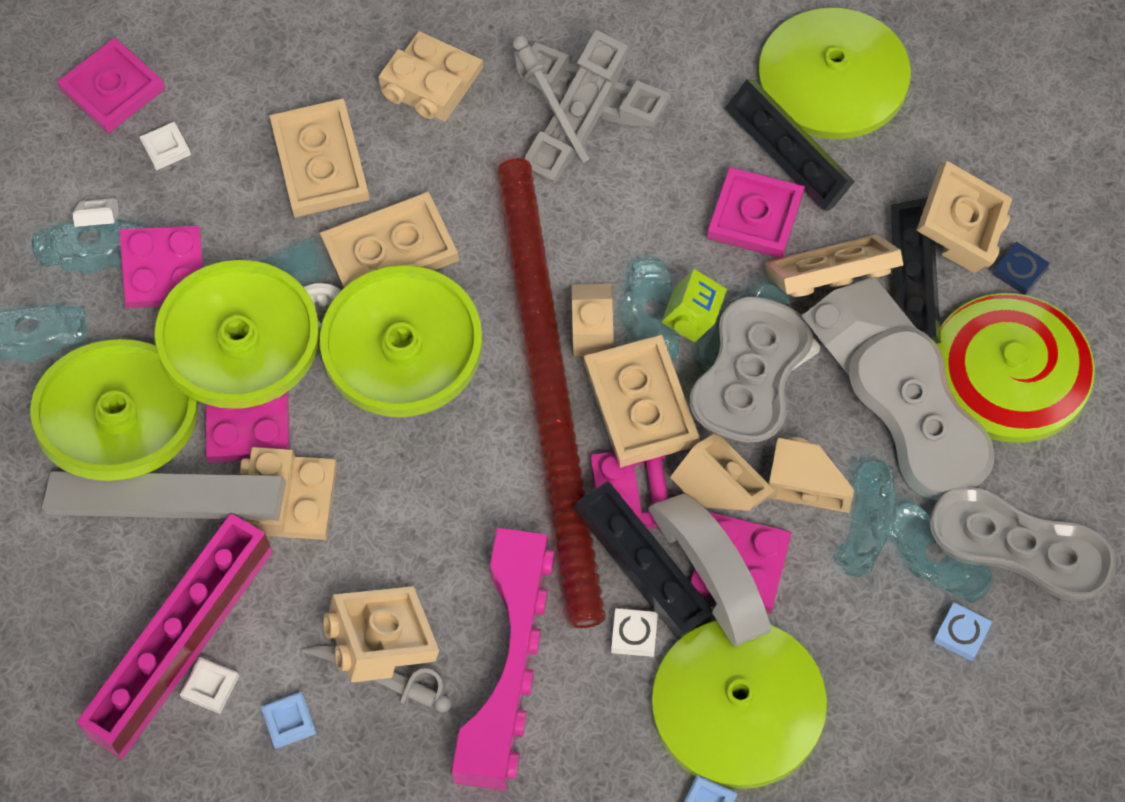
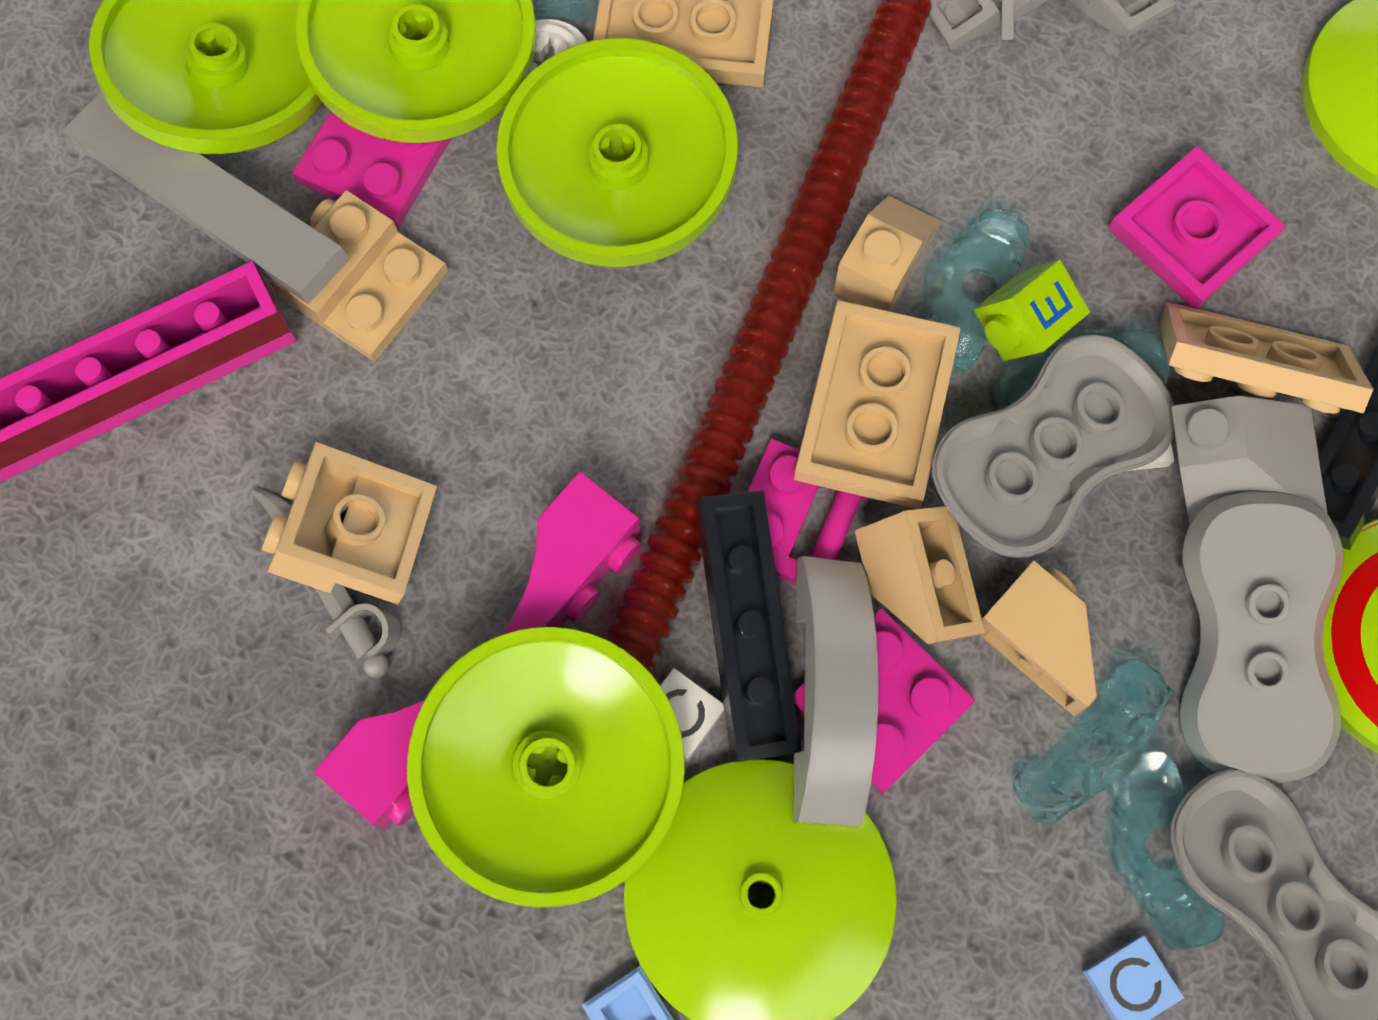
camera: 30 degrees right, 10 degrees up
white tile [180,657,239,714] -> none
light blue tile [261,691,317,749] -> none
black plate [725,79,855,211] -> none
none -> lime dish [407,627,684,907]

